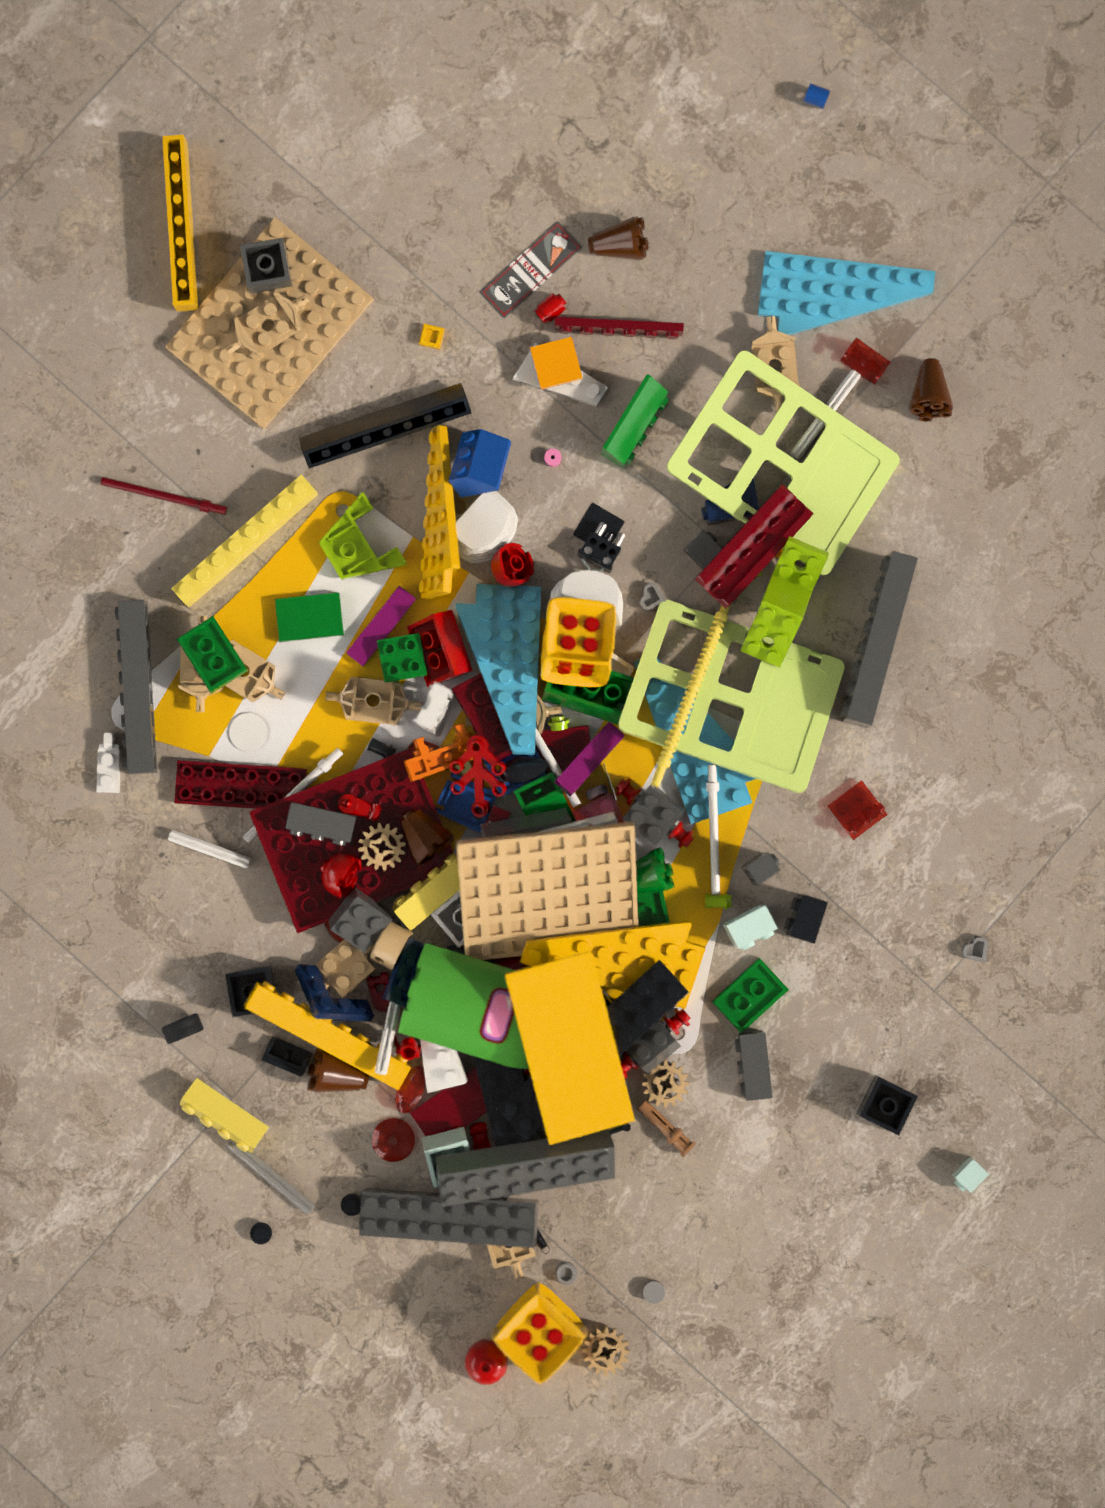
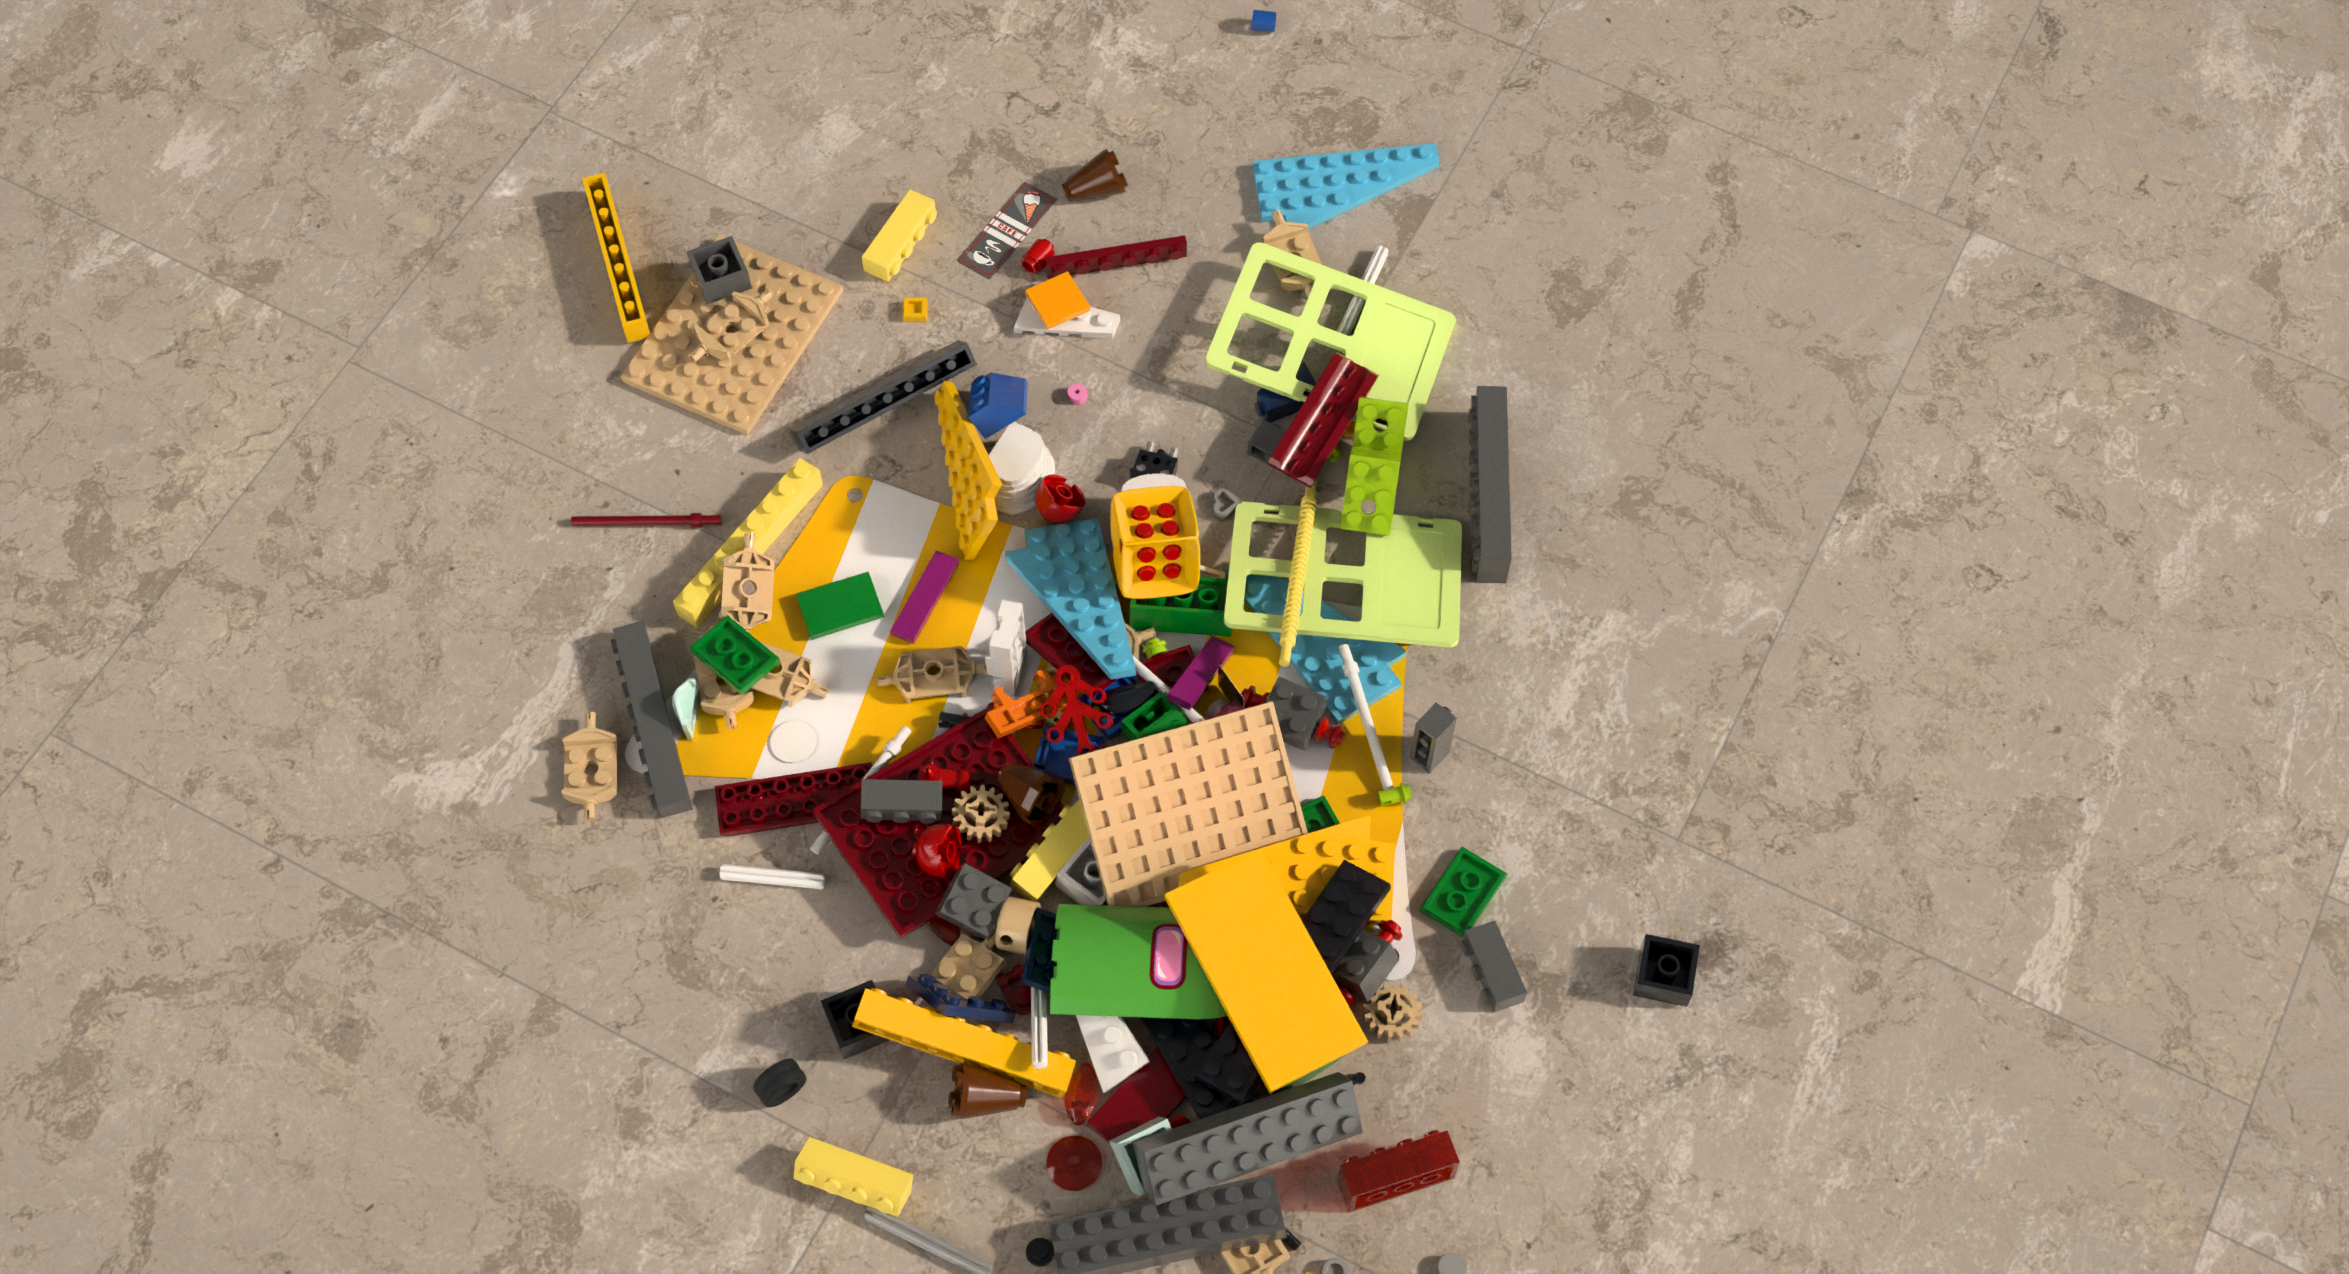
camera: 15 degrees left, 25 degrees down
white hinge [96,733,121,793] -> none
black hinge [261,1037,313,1077] -> none
lime wing [319,492,407,580] -> none
green hinge [377,633,427,683] -> none
red plant [394,1036,421,1060] -> none
red slope [407,610,473,687] -> none
black sticker [573,502,625,550] -> none
green slope [602,374,669,468] -> none
green cone [636,847,675,893] -> none
medium nougat pin [637,1099,696,1157] -> none
light aqua brick [722,904,778,950] -> none
black brick [784,894,828,944] -> none
clear red hinge [828,780,888,840] -> none
clear red hinge [840,337,891,386] -> none
reddish brown cone [909,358,953,422] -> none
light aqua brick [952,1156,989,1193] -> none
light grey tile [961,936,988,962] -> none
none -> tan plate [562,712,617,822]
none -> light aqua slope [672,678,700,740]
none -> tan plate [718,533,775,632]
none -> light yellow brick [862,189,937,282]
none -> clear red brick [1337,1130,1460,1213]

